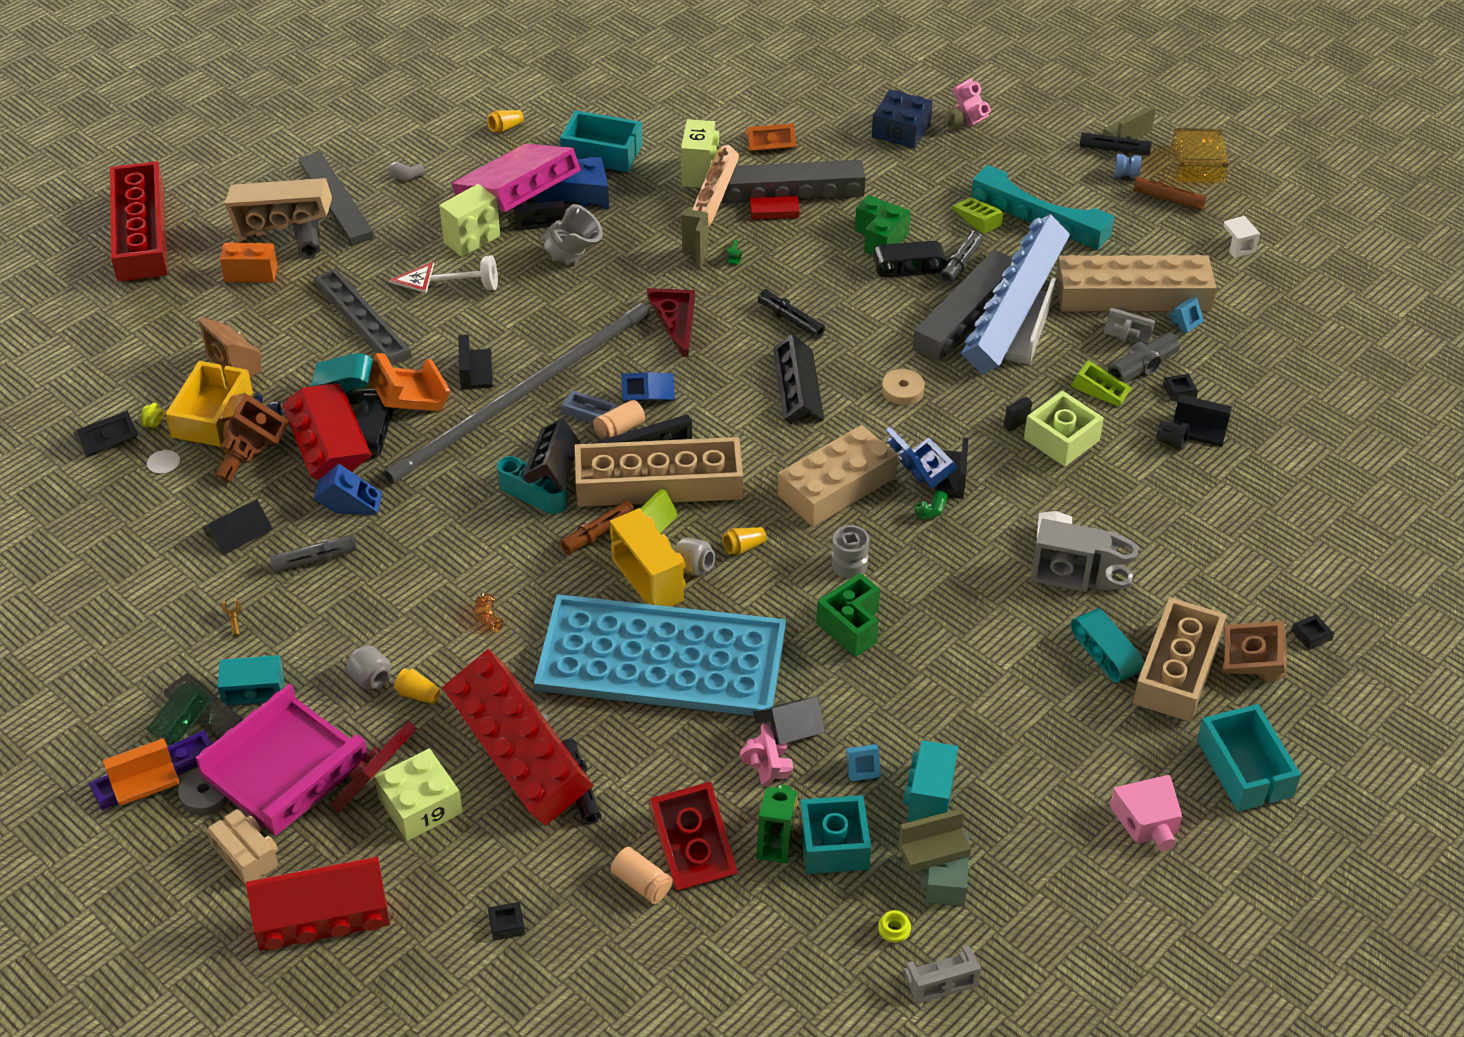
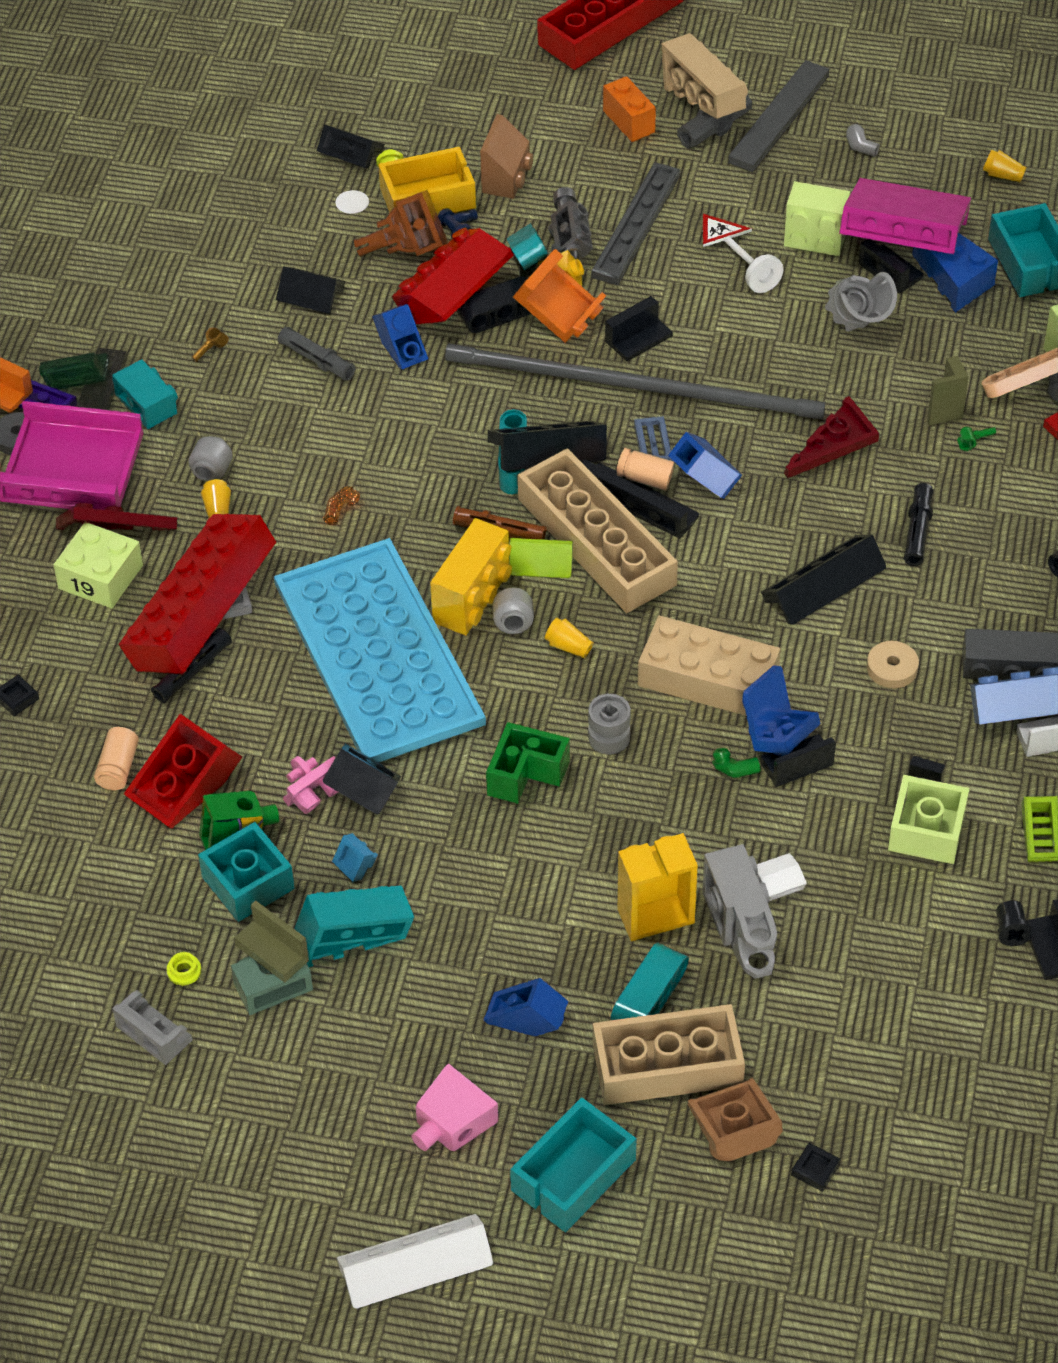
camera: 60 degrees right, 5 degrees up
none -> white panel [337,1214,493,1308]
none -> blue slope [484,978,568,1036]
none -> flat silver brick [548,187,593,260]
none -> yellow piece [617,833,698,941]

